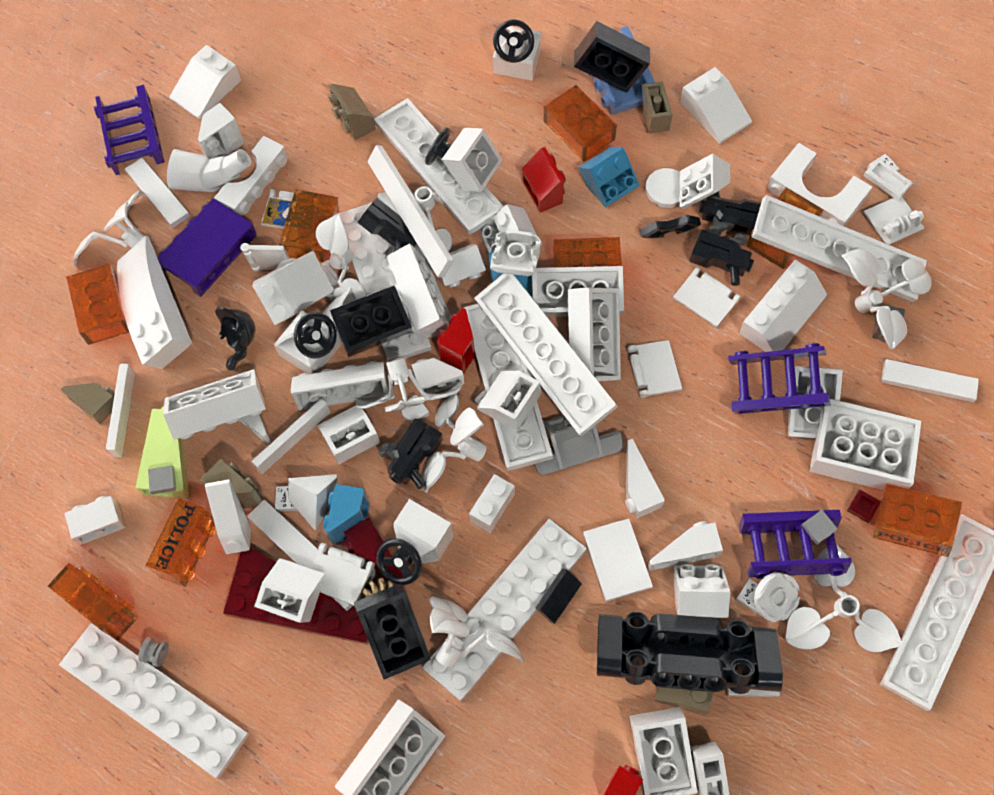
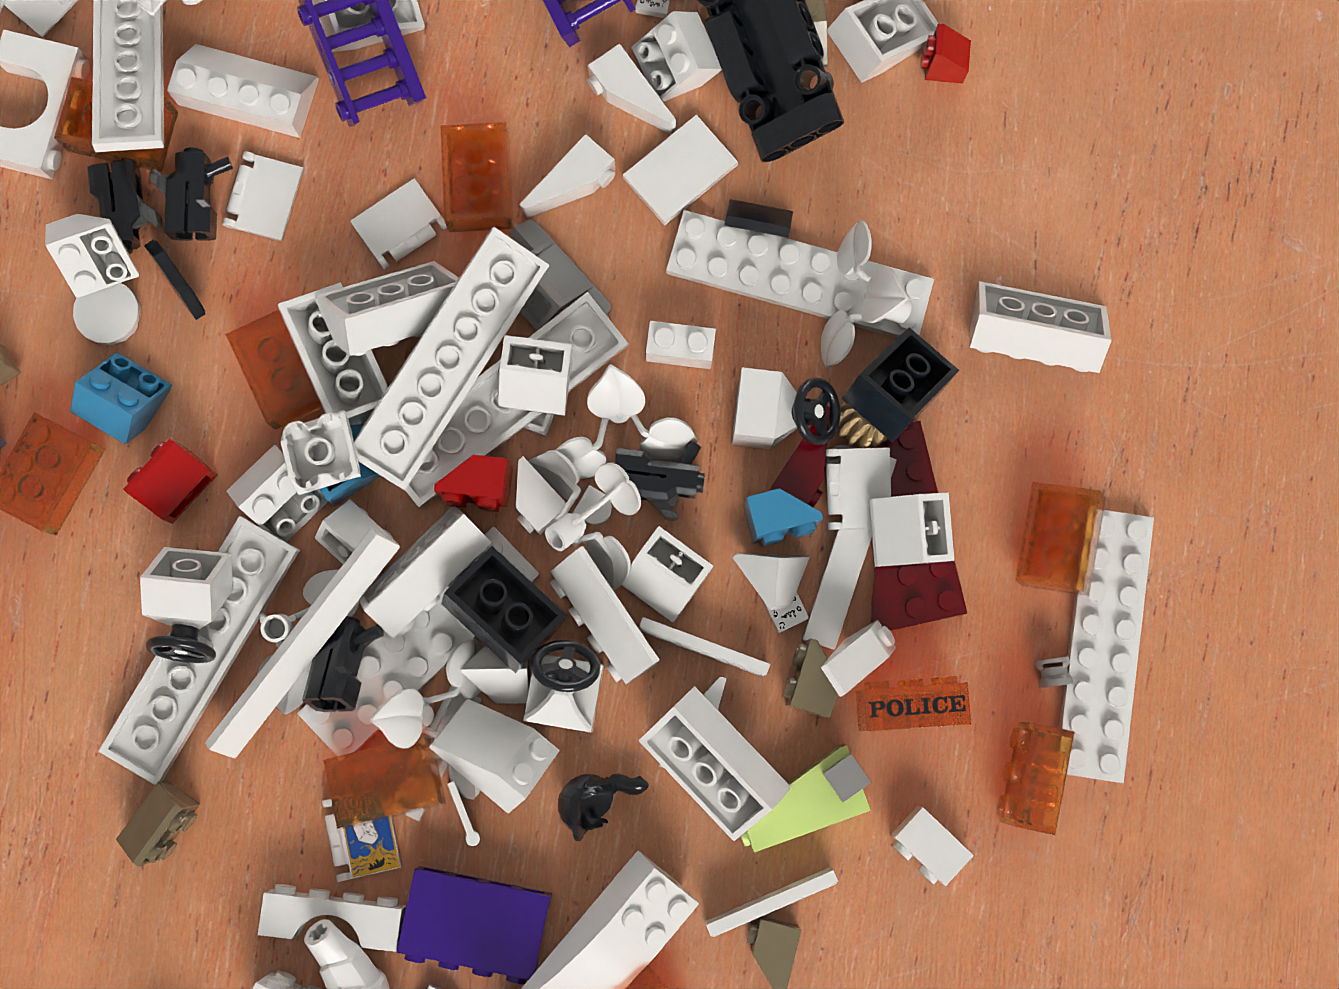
camera: 120 degrees left, 15 degrees up
none -> clear orange brick [440,122,514,232]
none -> clear orange brick [1015,482,1106,596]

